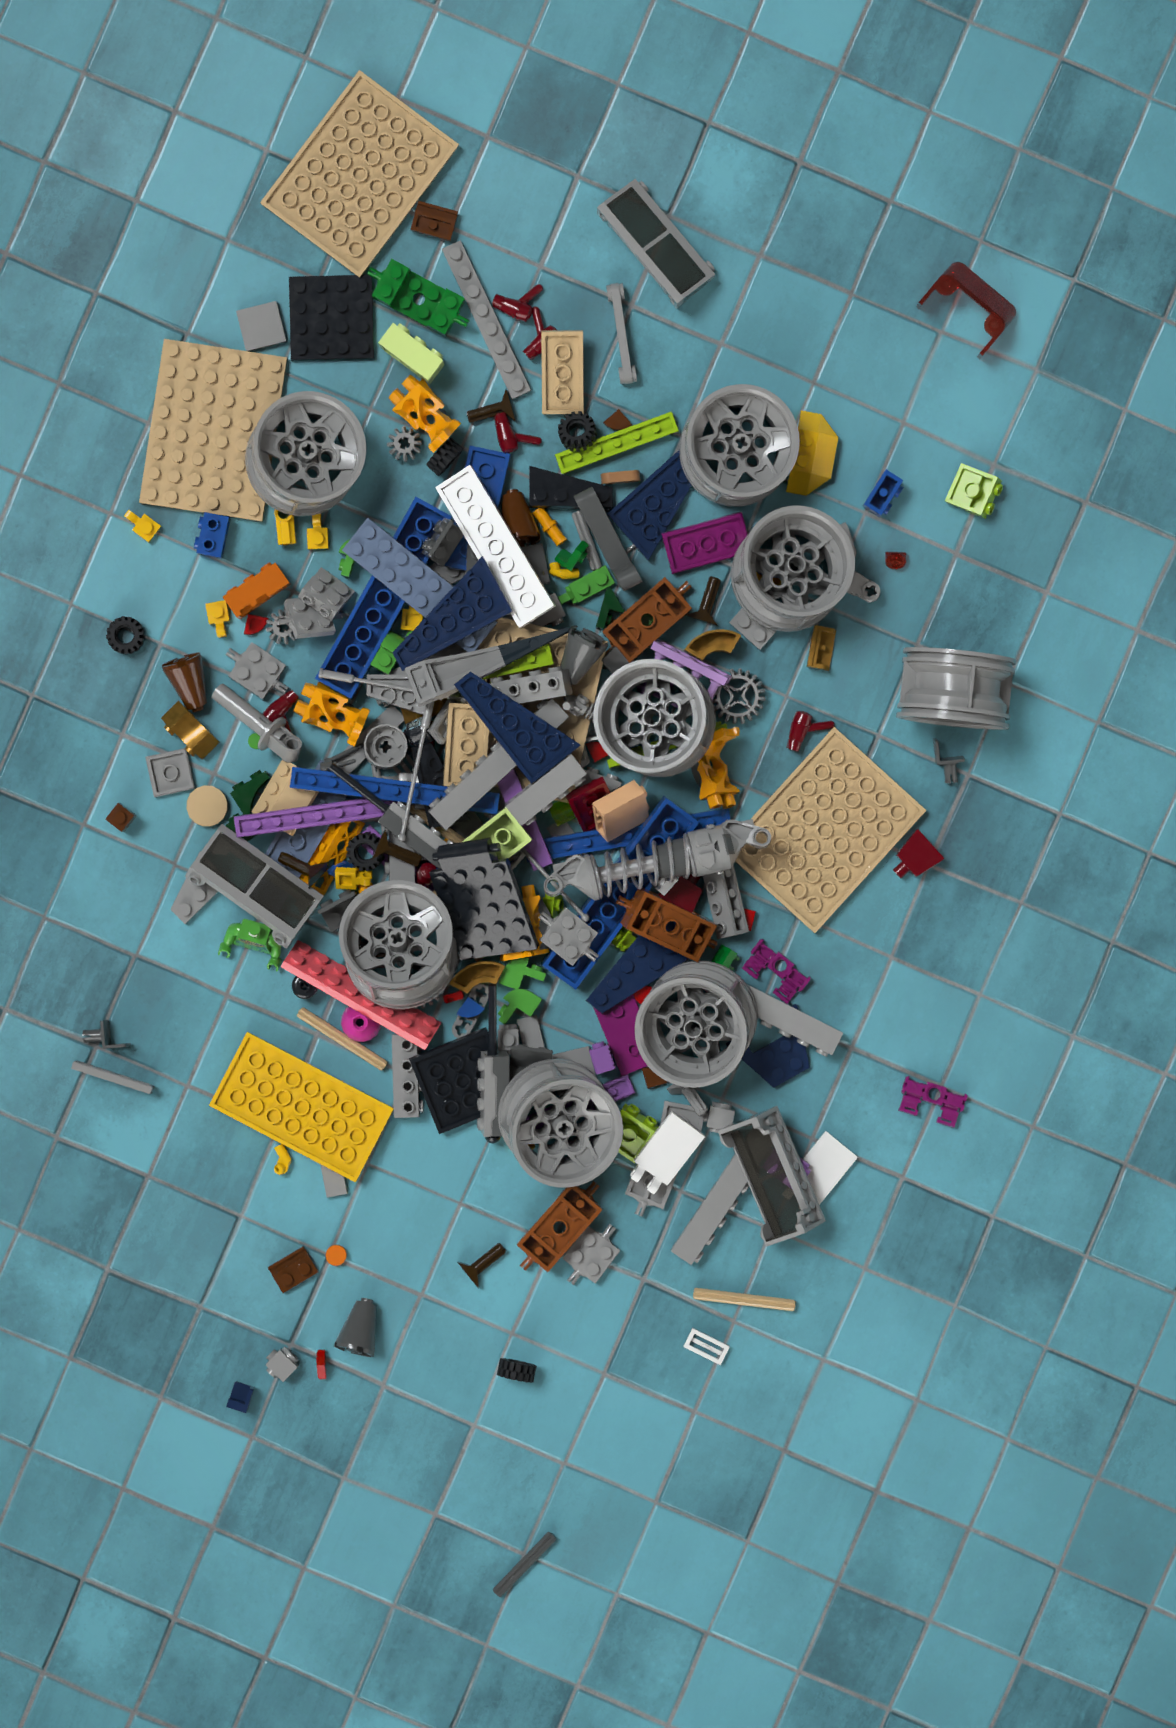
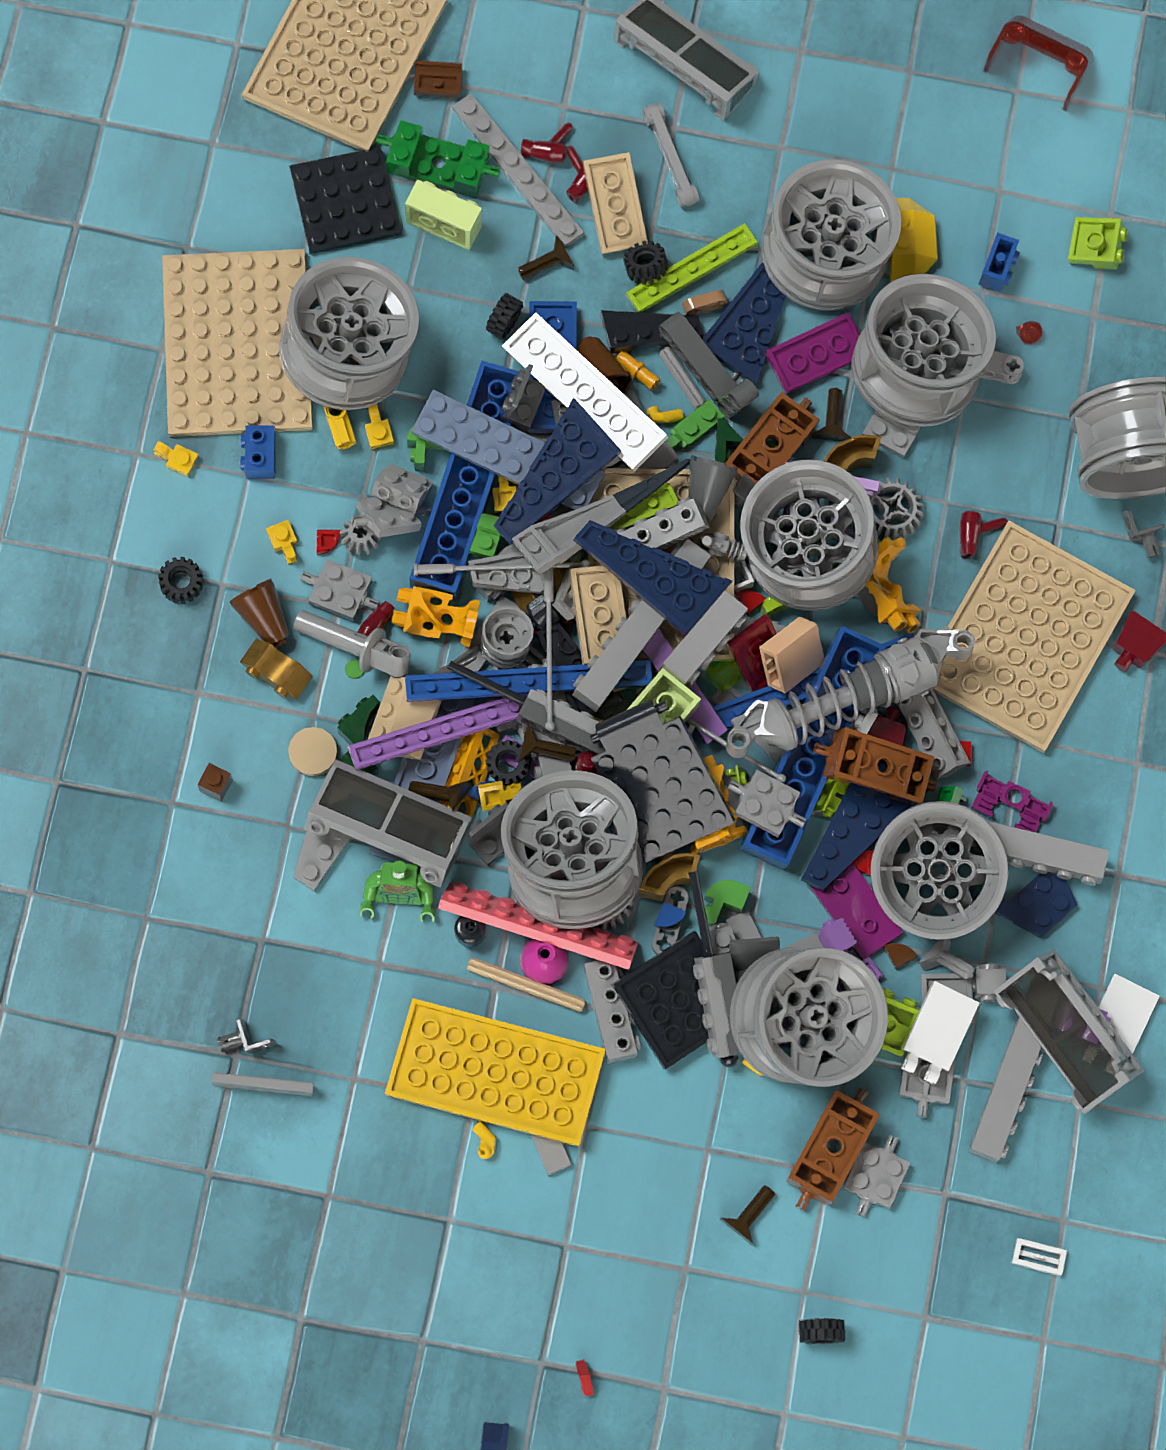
camera: 15 degrees left, 15 degrees down
light grey tile [145,748,195,797] -> none
orange wedge [223,562,291,620] -> none
light grey tile [236,301,287,352] -> none
light grey brick [266,1347,299,1382] -> none
reddish brown plate [267,1246,319,1293] -> none
orange tile [326,1244,347,1266] -> none
dark grey cone [334,1298,376,1357] -> none
light grey gear [387,426,422,462] -> none
light orange hips [389,375,461,453] -> none
red tile [442,990,464,1004] -> none
dark red piece [494,412,542,453] -> none
bright green brick [499,957,546,990] -> none
green bracket [555,540,589,571] -> none
reddish brown tile [603,409,632,430] -> none
tan axle [693,1288,796,1311] -> none
pearl gold hinge [806,625,836,671] -> none

